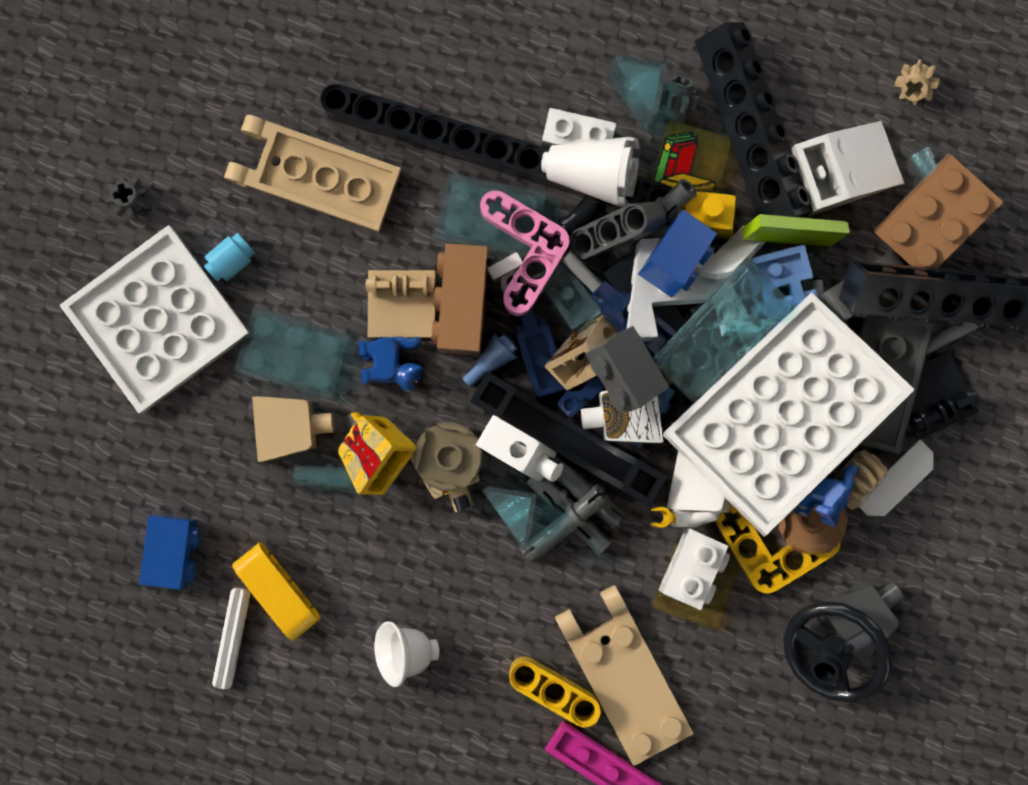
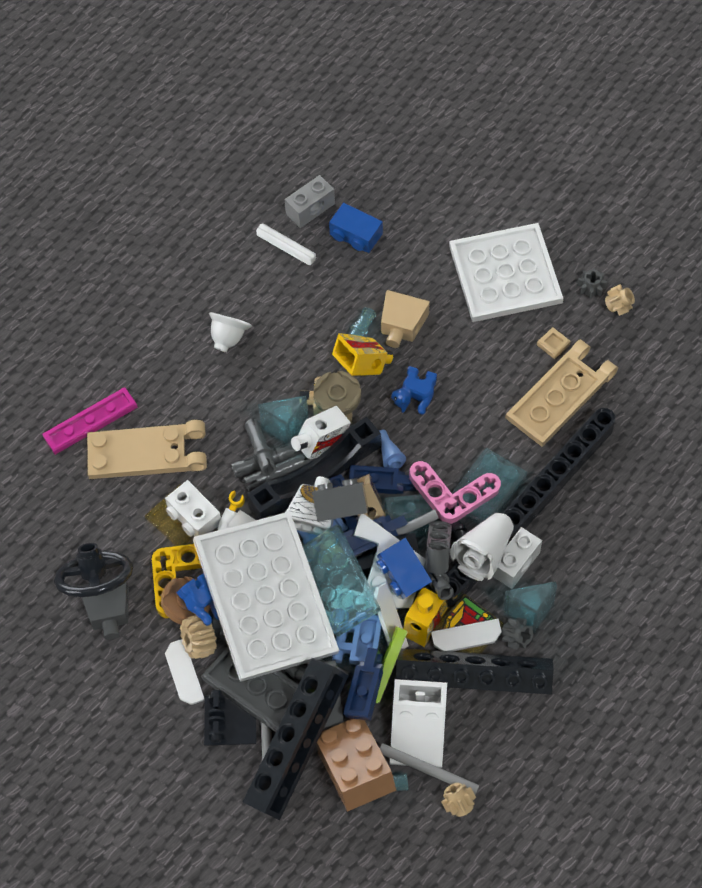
camera: 115 degrees right, 25 degrees down
medium azure brick [204,233,256,282] -> none
yellow beam [232,542,321,641] -> none
clear light blue plate [234,307,351,400] -> none
tan hinge [366,270,435,338] -> none
medium nougat brick [431,243,489,356] -> none
white tile [487,252,526,293] -> none
yellow beam [509,656,601,728] -> none
none -> light grey brick [284,175,335,228]
none -> dark blue hinge [344,648,384,721]
none -> light grey bar [380,743,479,795]
none -> white piece [431,619,502,652]
none -> tan tile [537,328,571,359]
none -> tan gear [605,284,635,316]

